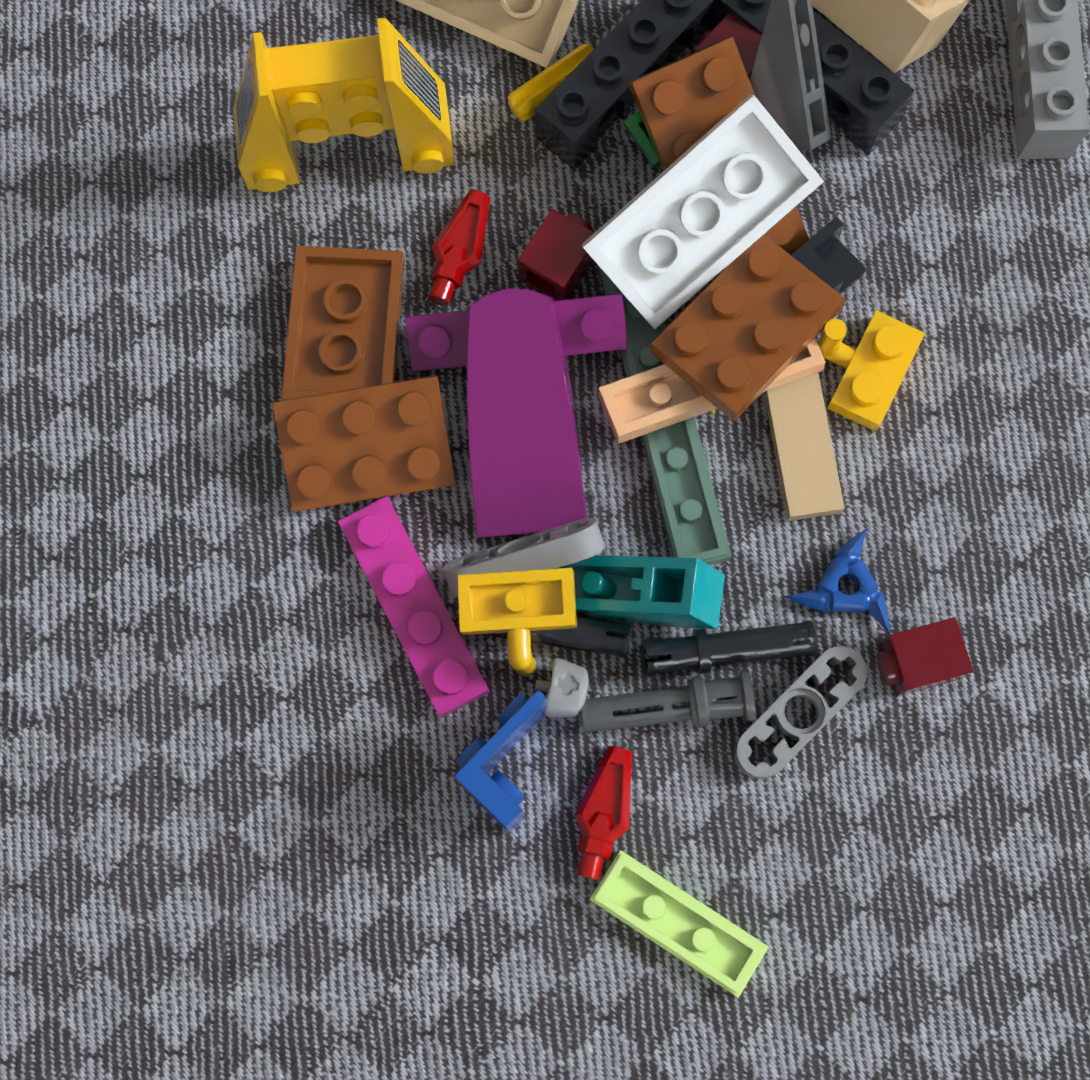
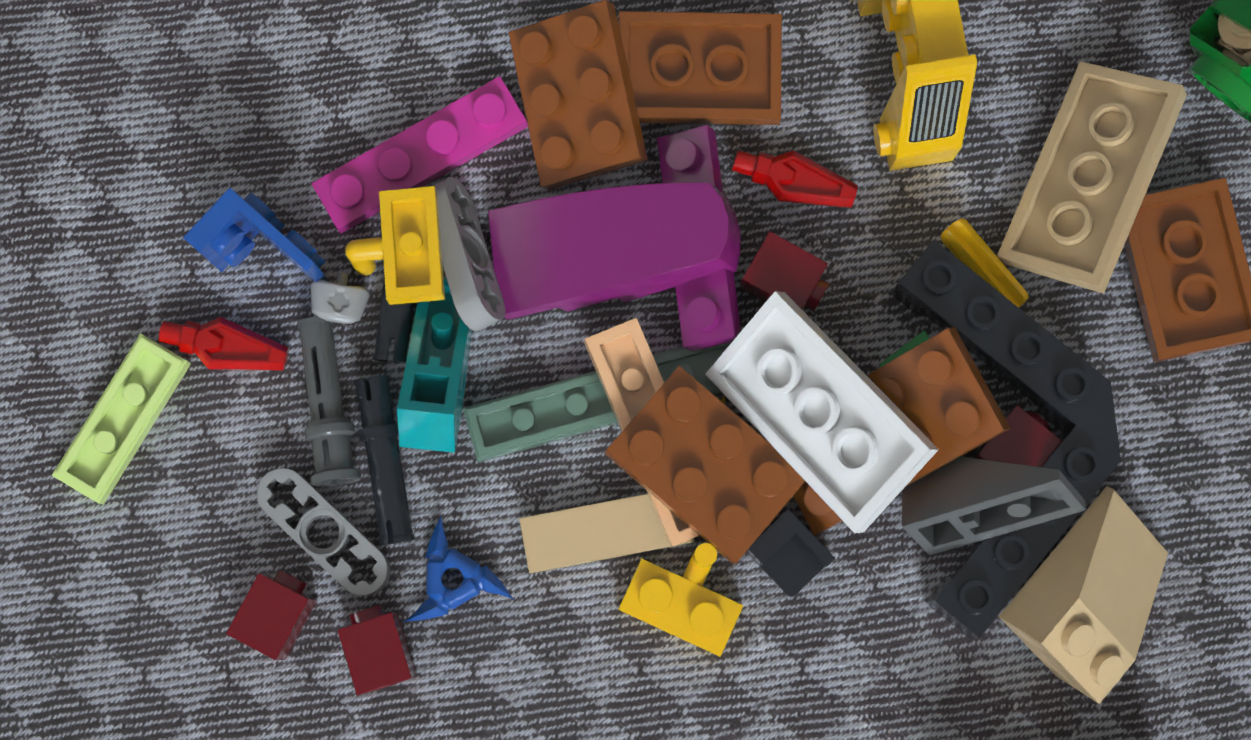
camera: 85 degrees right, 5 degrees up
none -> dark red brick [226,569,317,661]

